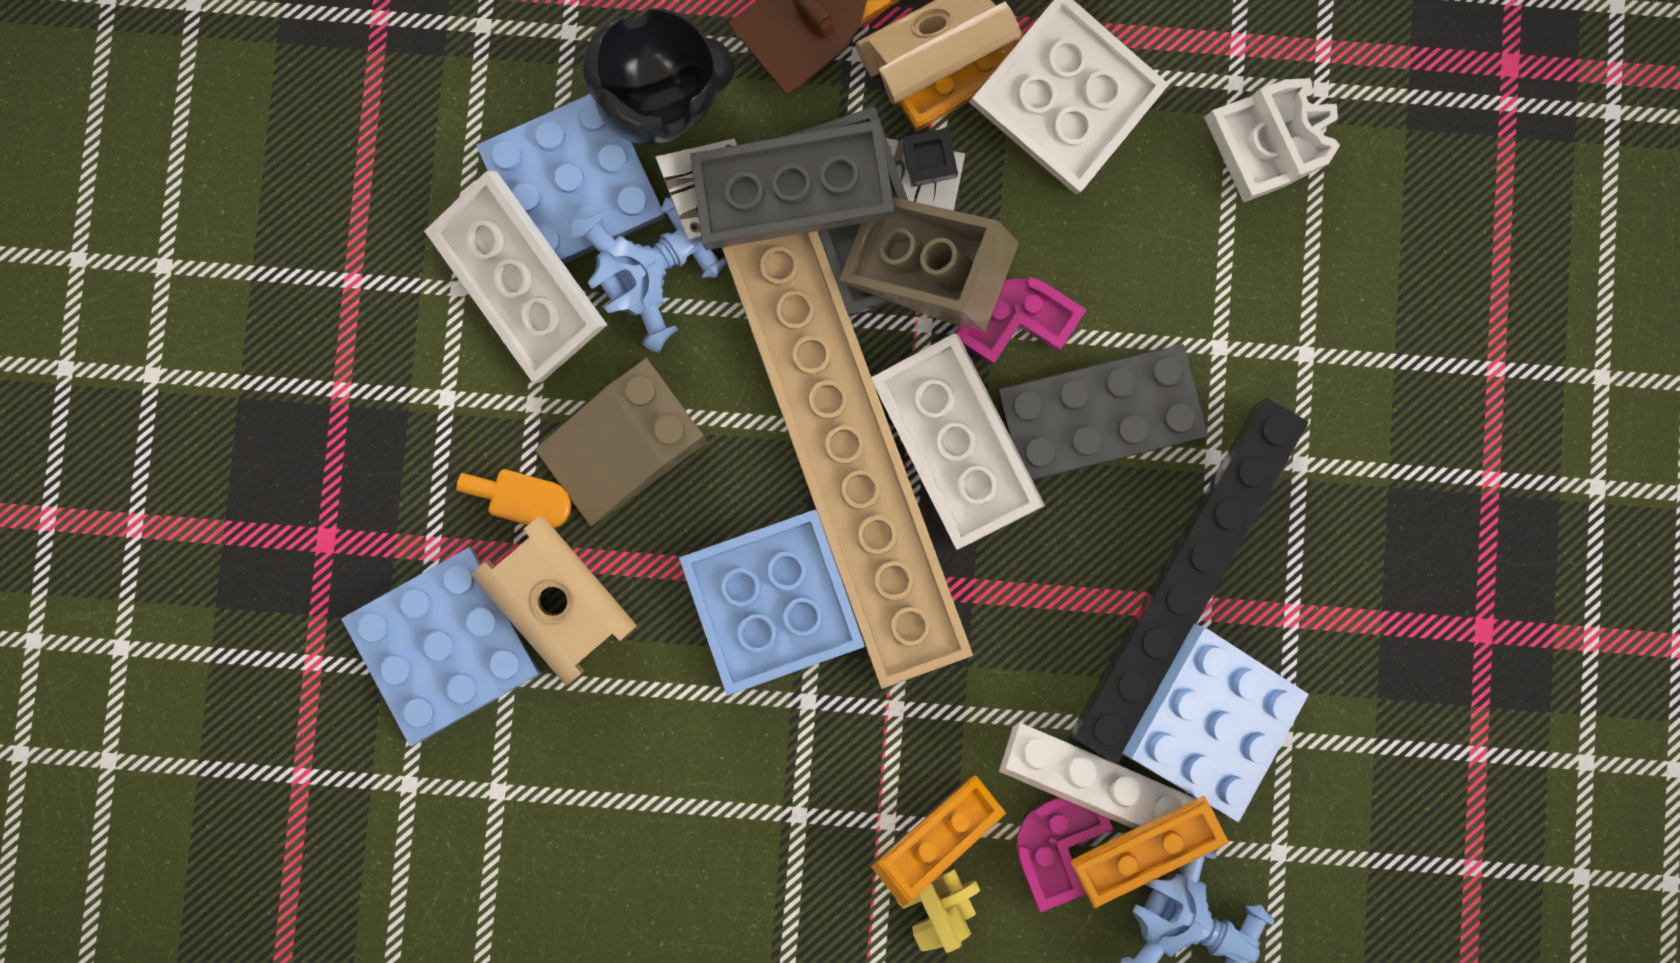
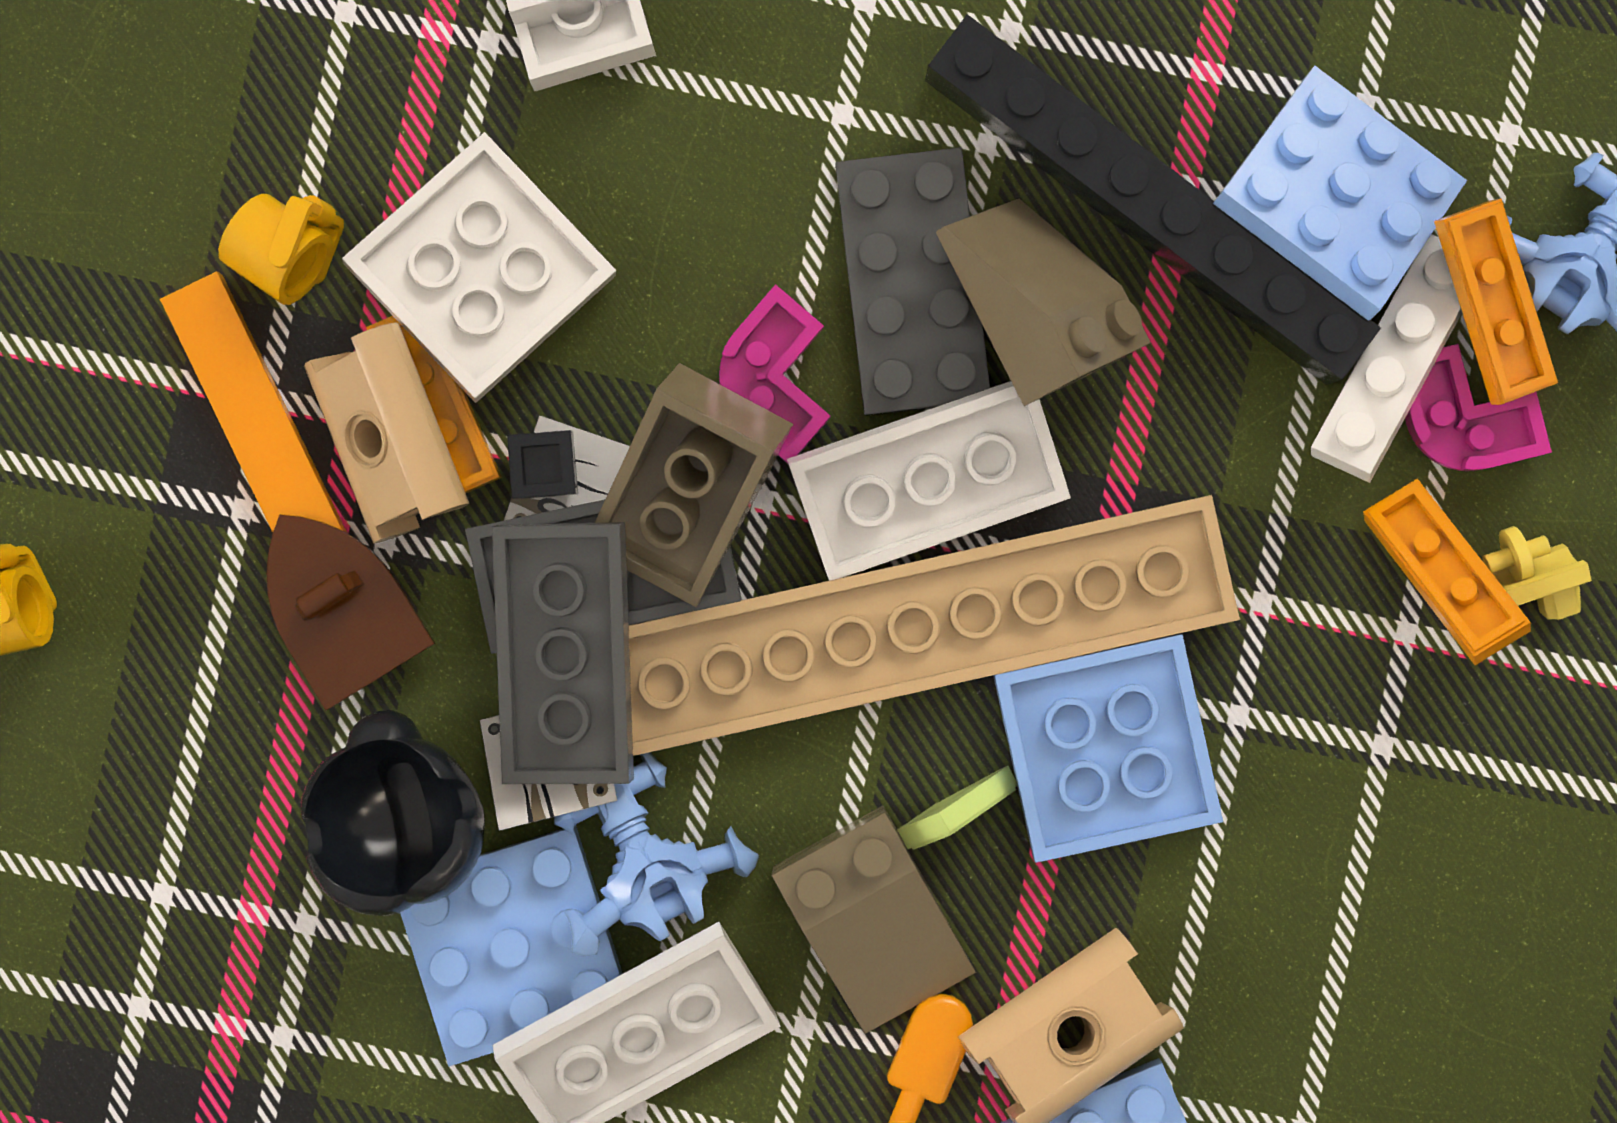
camera: 80 degrees left, 5 degrees up
none -> yellowish green tile [897,766,1017,850]
none -> dark tan slope [936,199,1151,406]

